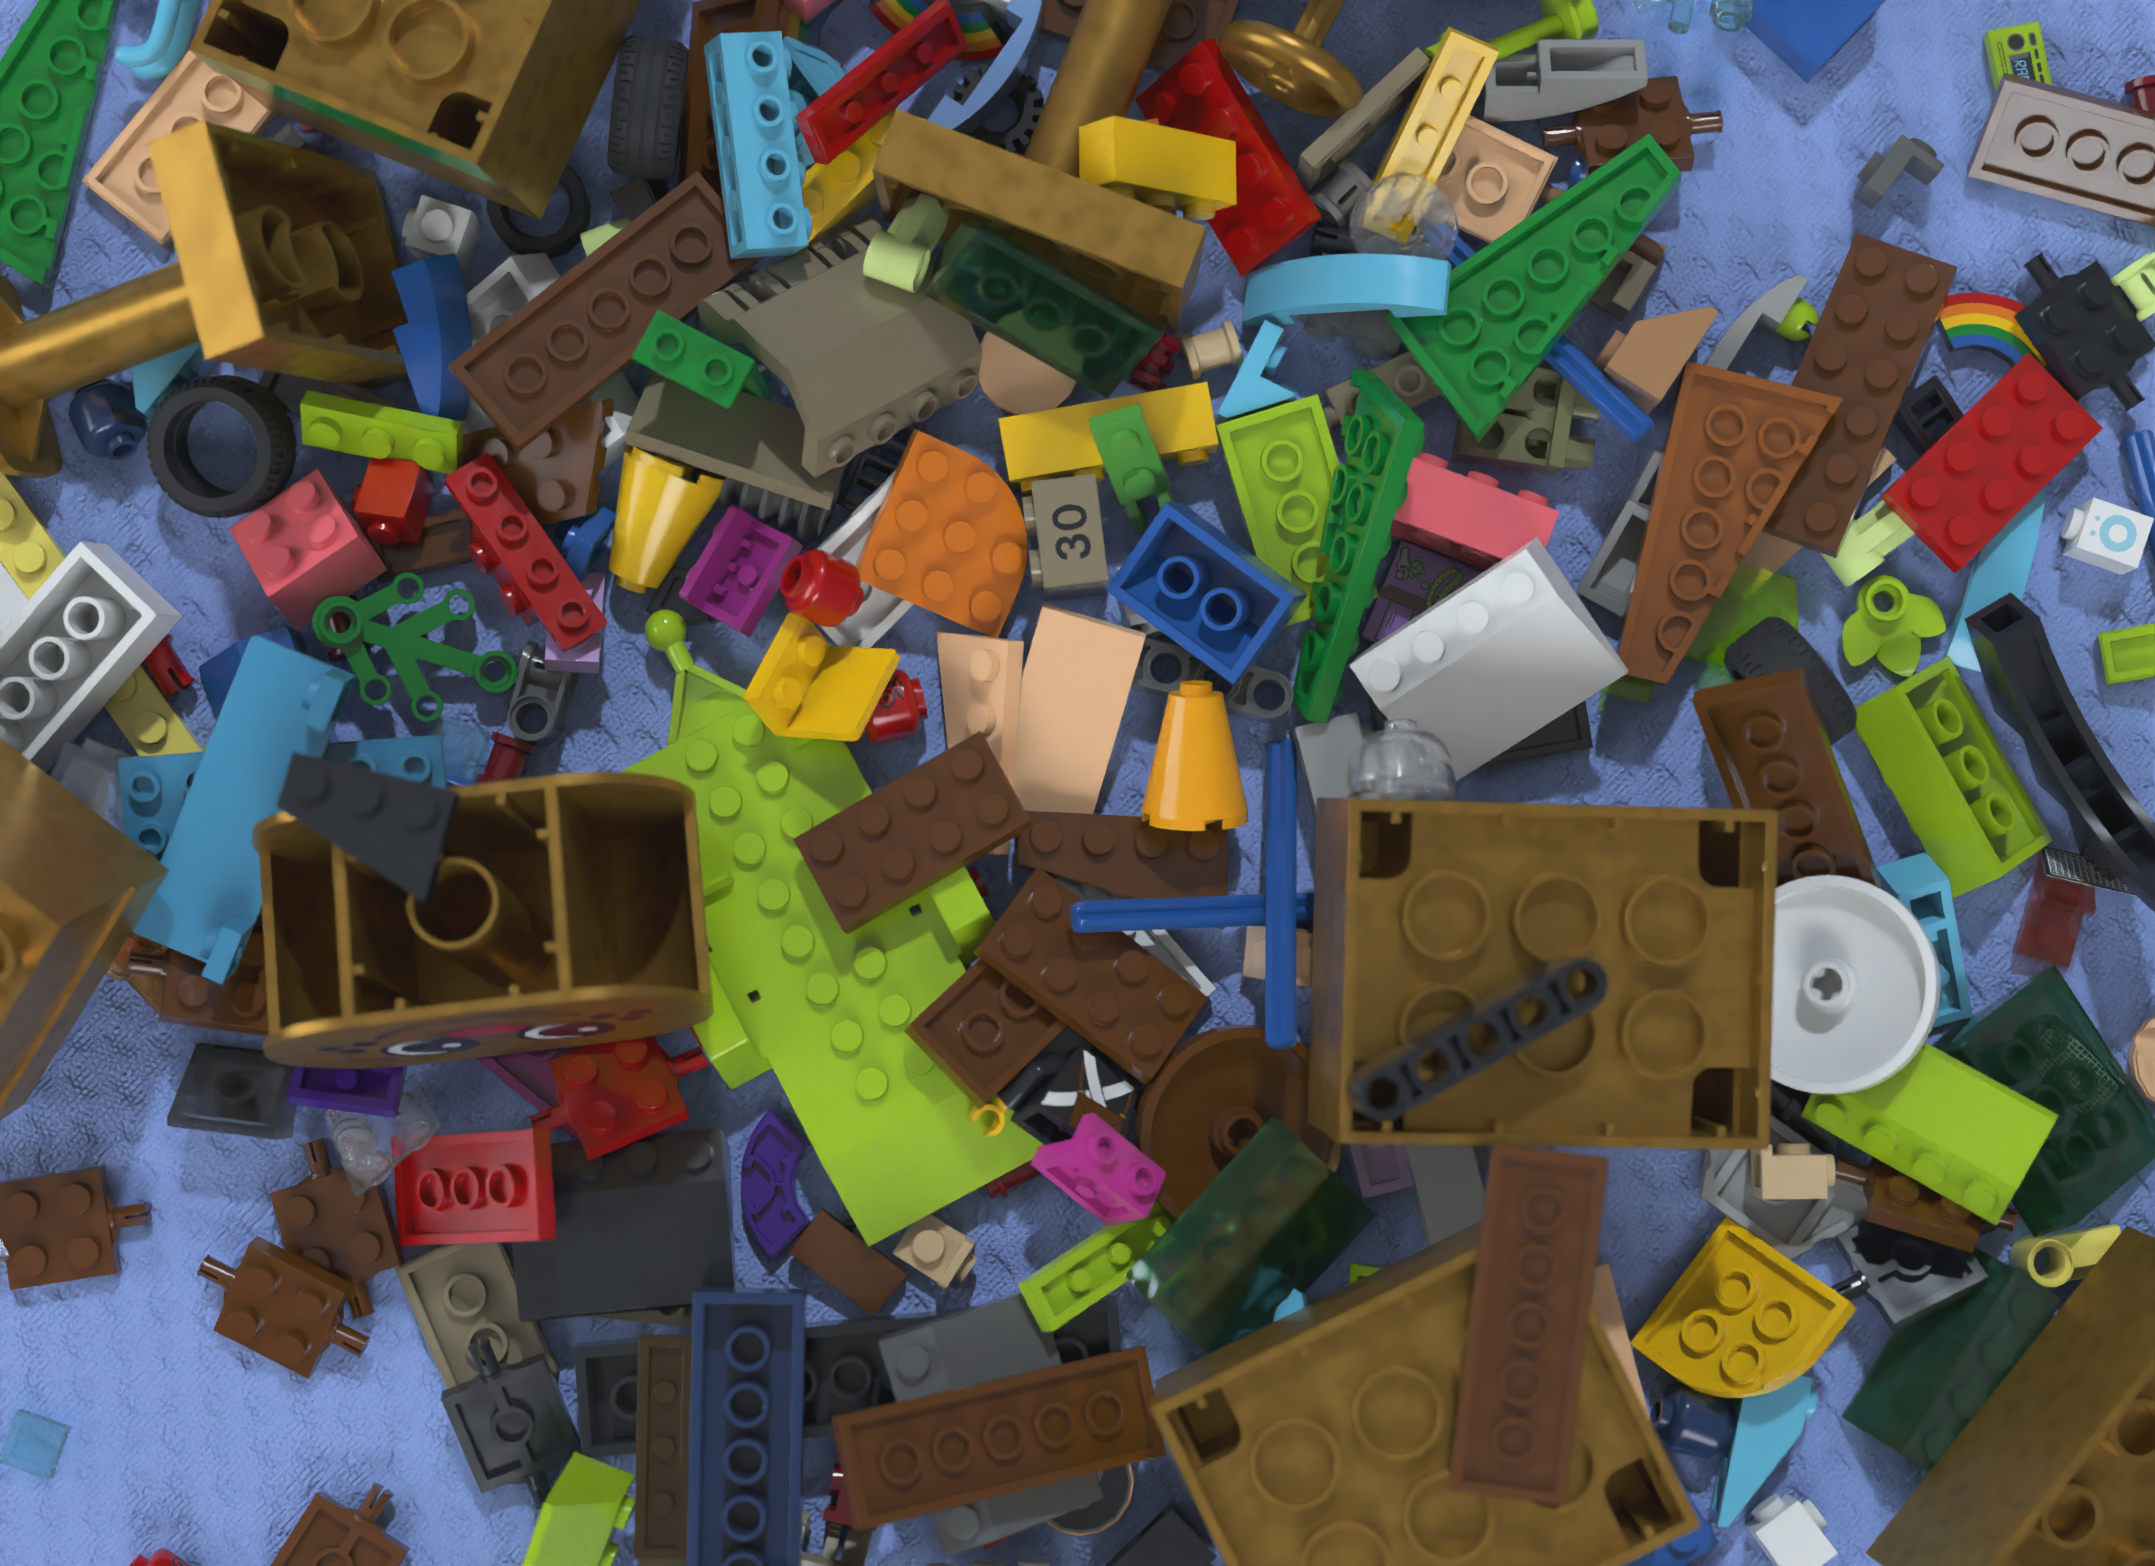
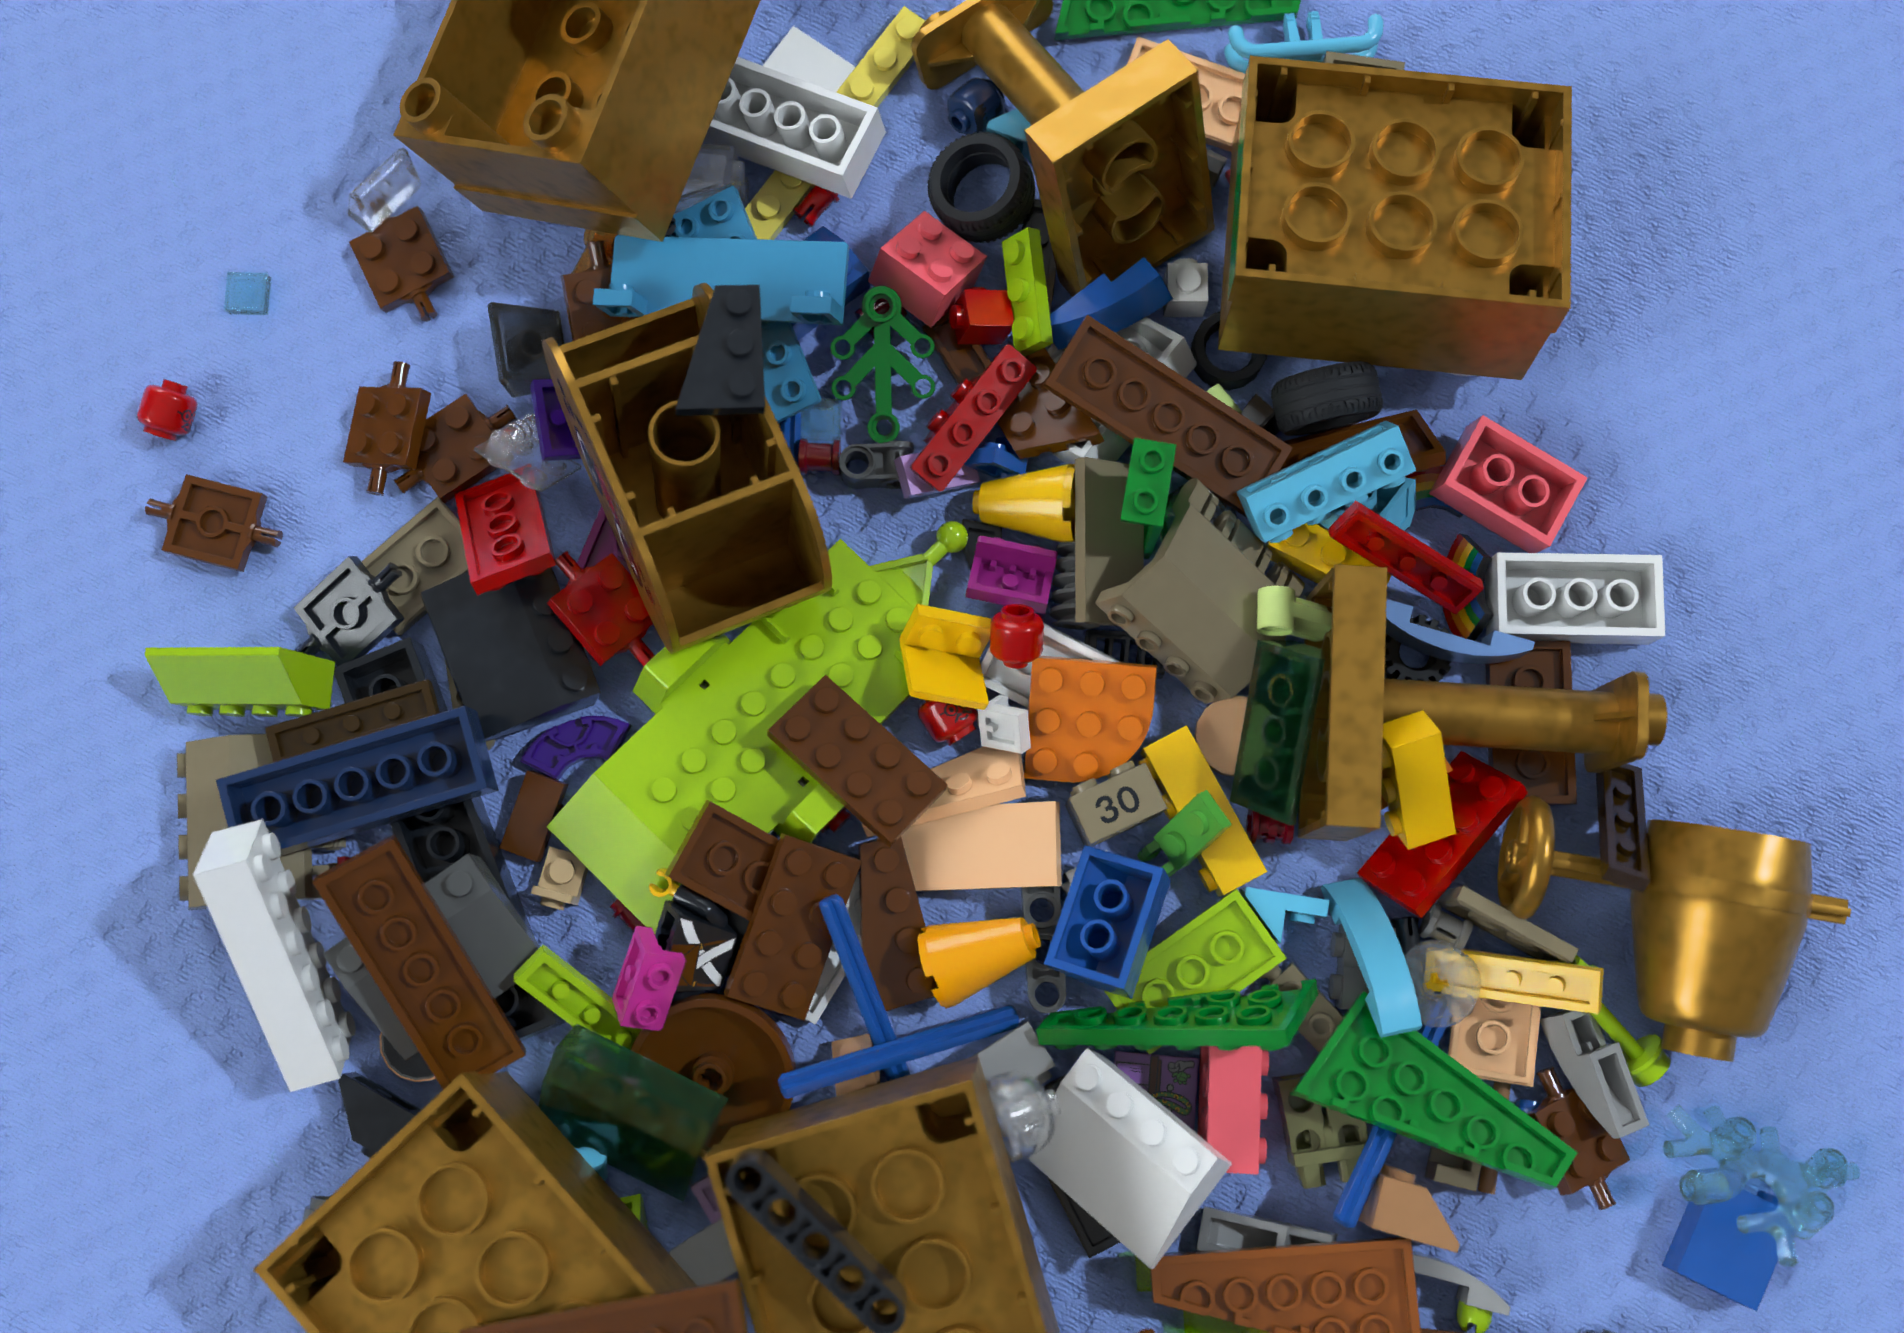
camera: 75 degrees right, 5 degrees down
tan bush [1179,320,1243,380] -> none
none -> white bracket [977,695,1031,754]

